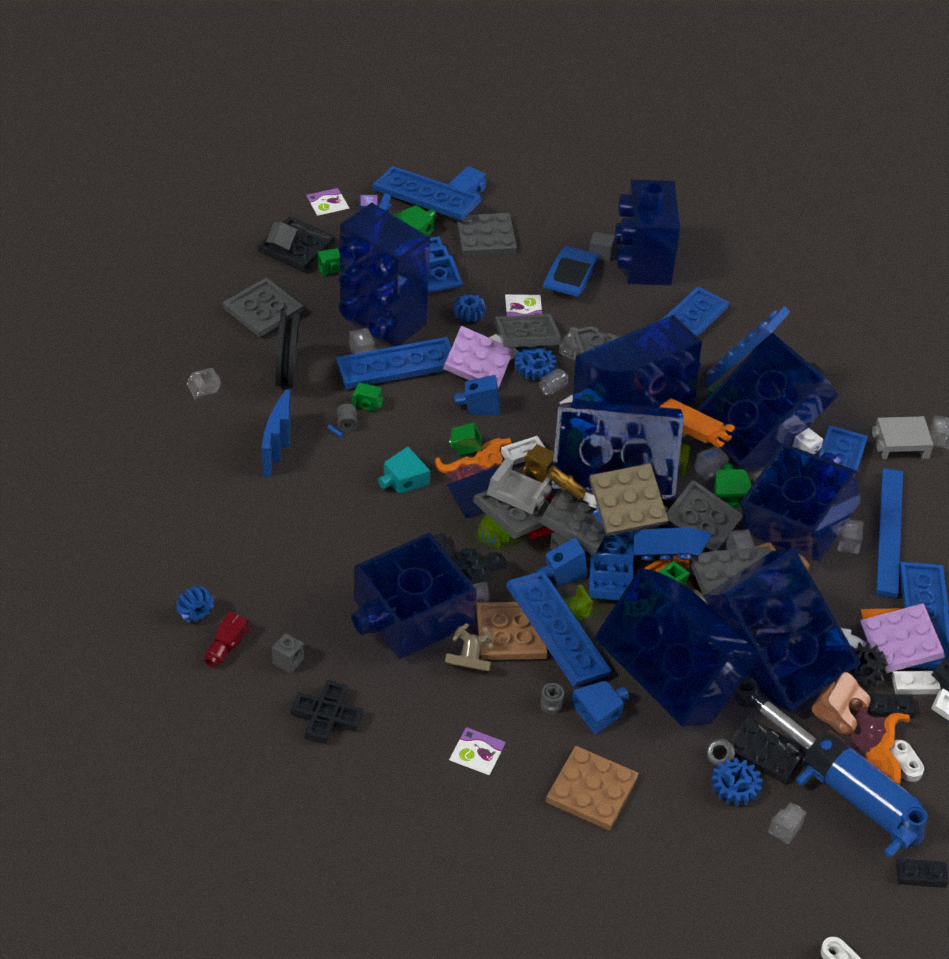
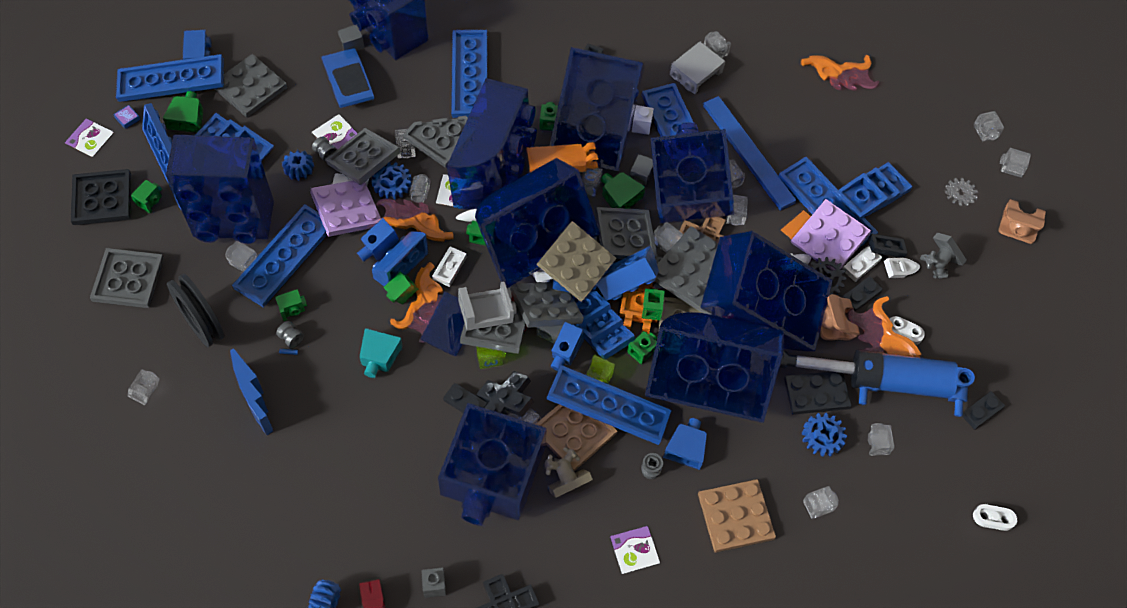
camera: 40 degrees left, 15 degrees up
dark grey panel [266,222,297,249] -> none
pearl gold brick [523,444,558,486] -> none
pearl gold pin [546,466,587,500] -> none
blue plate [703,306,790,387] -> none
dark grey piece [707,739,735,767] -> none
none -> dark grey wheel [312,136,337,162]
none -> blue slope [372,232,428,286]
none -> piece [377,198,453,242]
none -> clear brick [726,195,748,225]
none -> clear brick [803,486,838,519]

